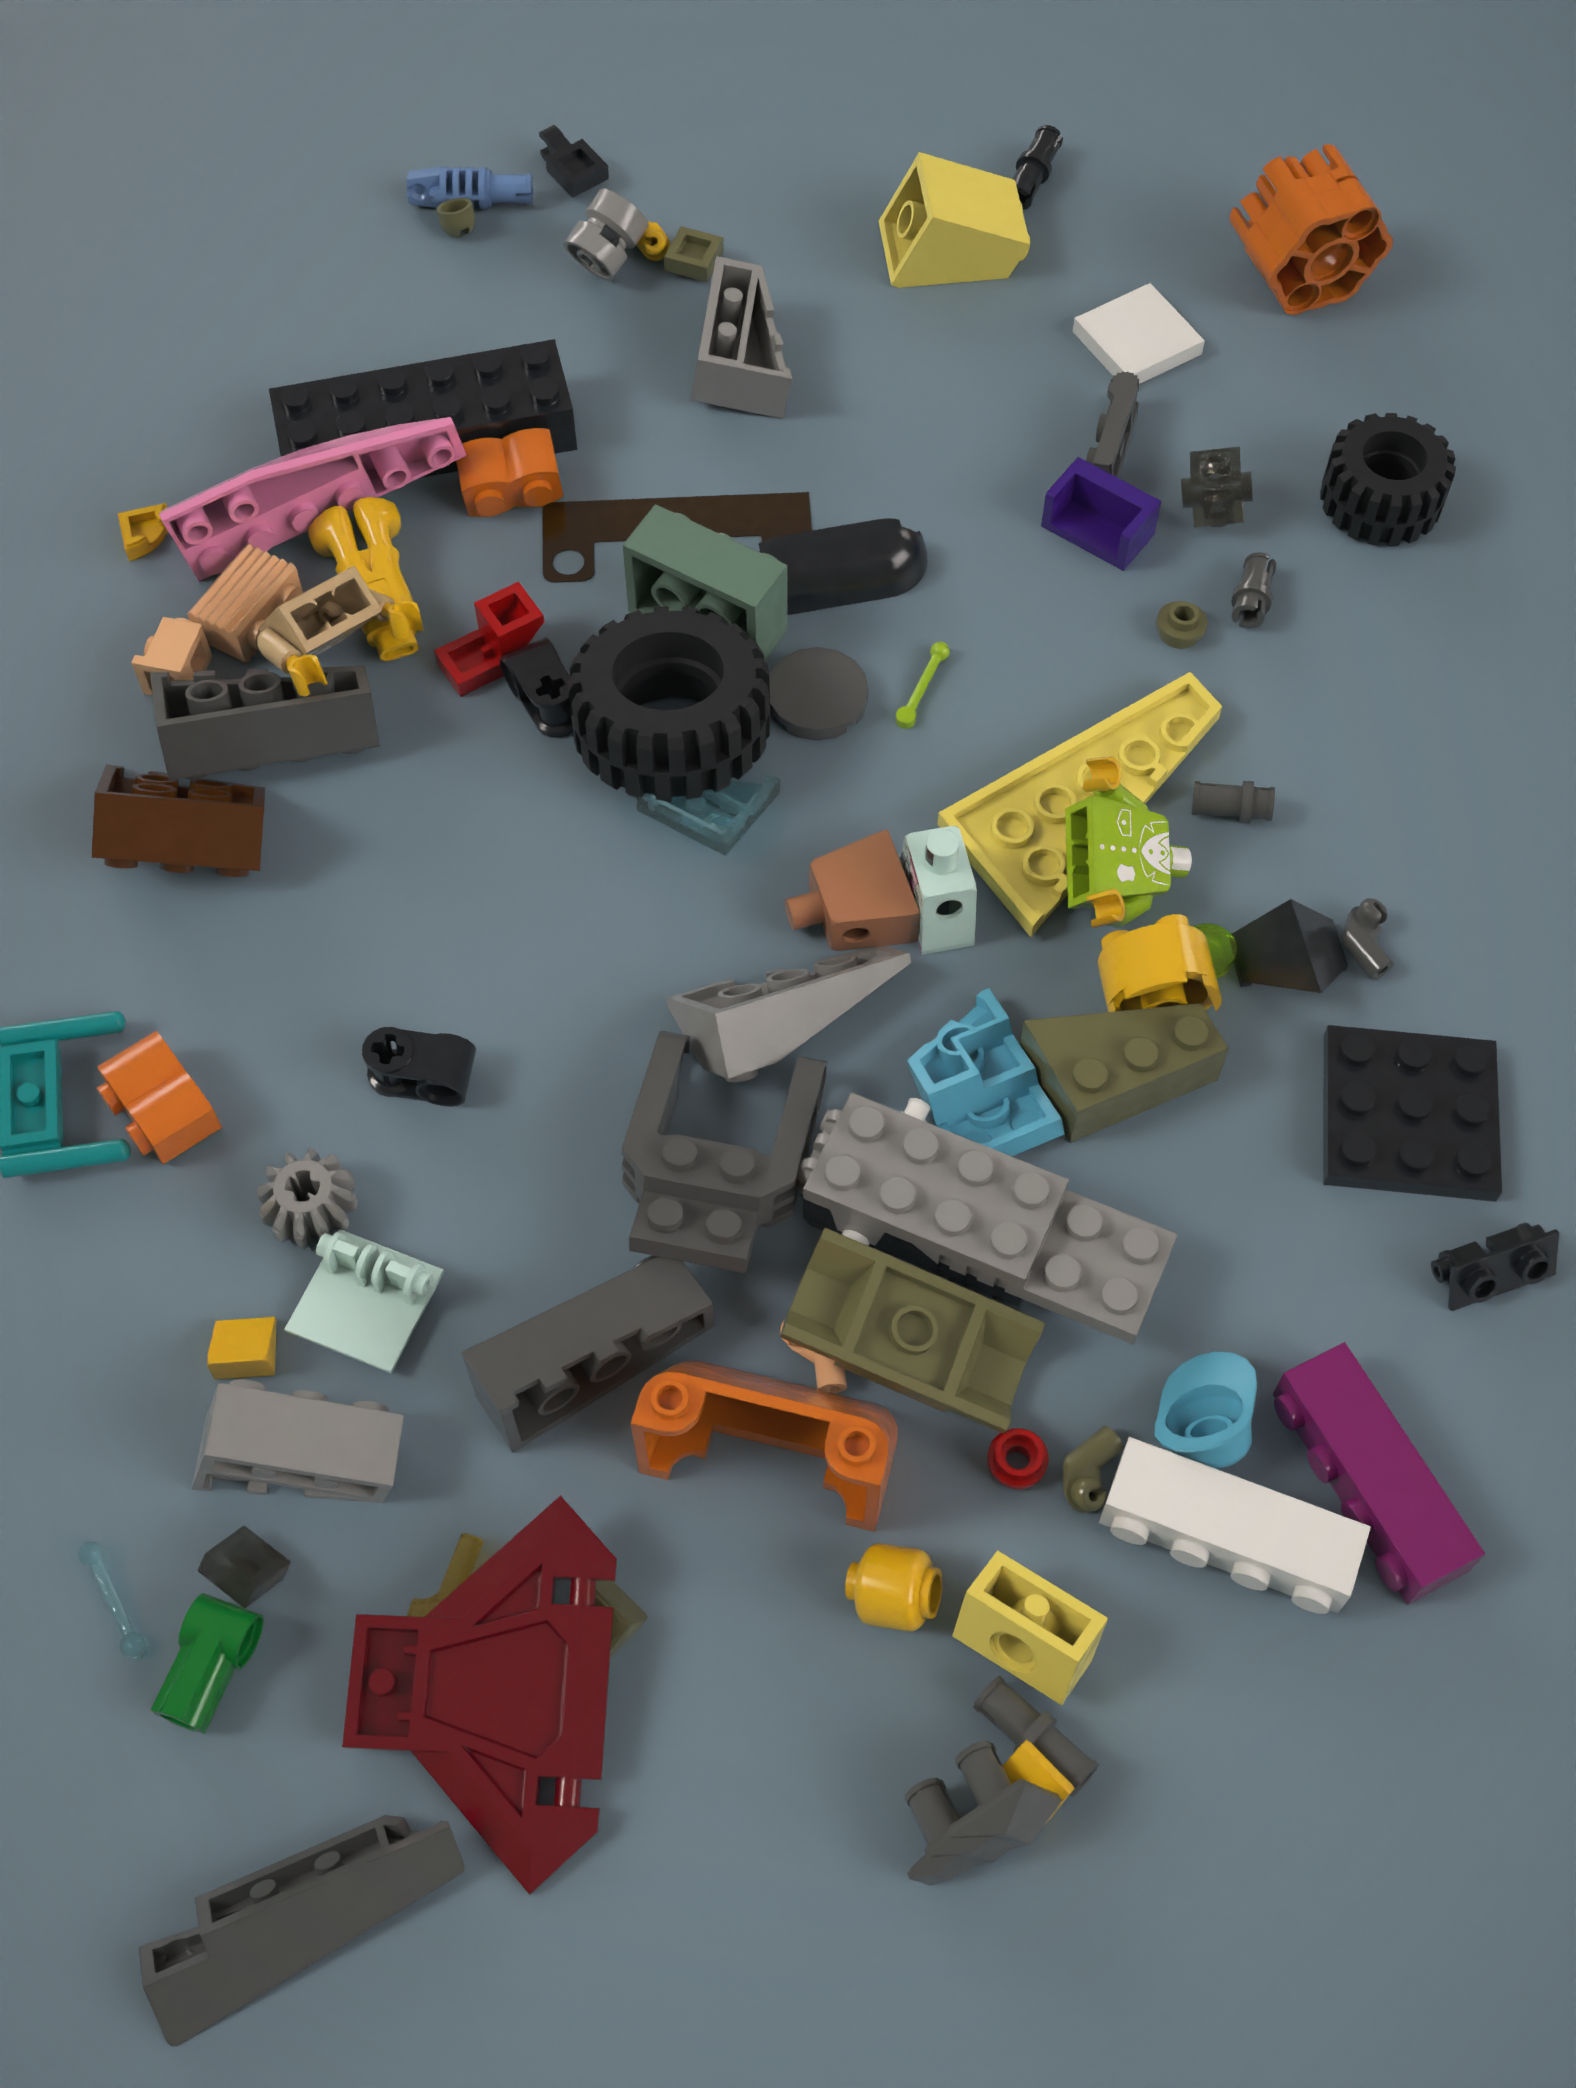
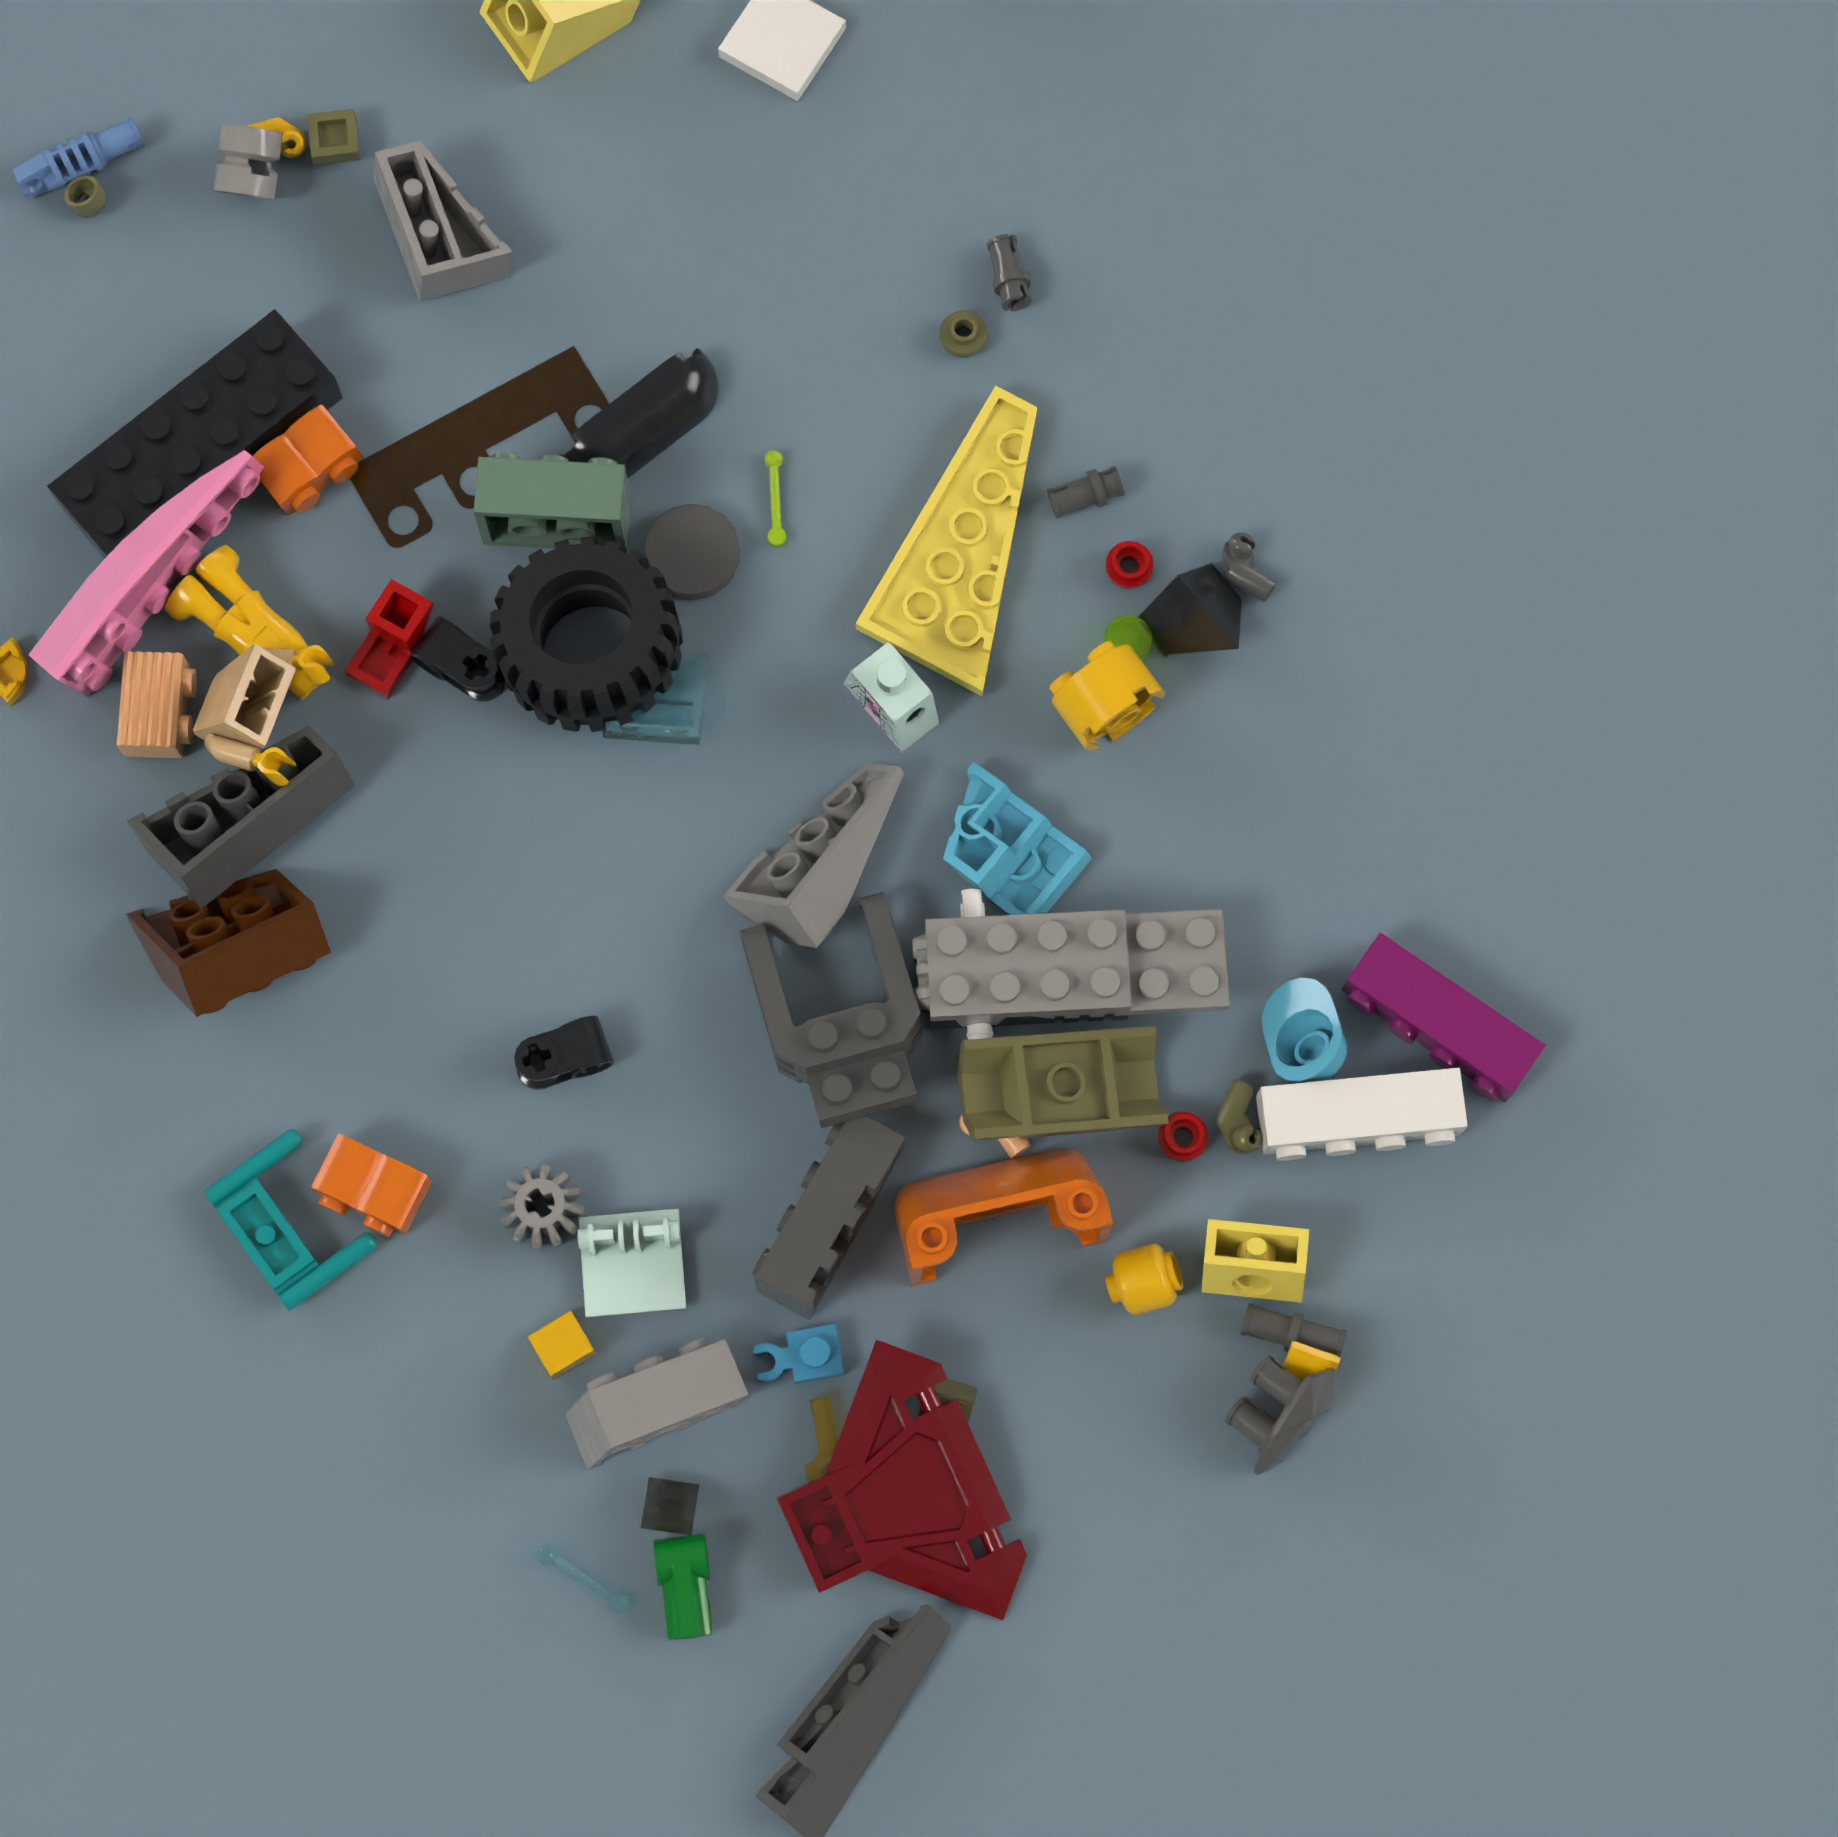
camera: 30 degrees left, 15 degrees up
light nougat brick [131,617,212,696] -> none
black plate [539,125,609,198] -> none
nougat torso [784,829,920,951] -> none
olive wedge [1020,1003,1229,1143] -> none
dark purple panel [1041,457,1161,571] -> none
lime torso [1065,756,1192,928] -> none
dark grey hinge [1086,371,1139,478] -> none
clear smoke brick [1181,447,1253,528] -> none
black tyre [1320,412,1456,546] -> none
black plate [1323,1025,1502,1202] -> none
black hinge [1431,1222,1559,1311] -> none
none -> dark azure plate [753,1323,845,1384]
none -> red plate [1105,541,1154,589]

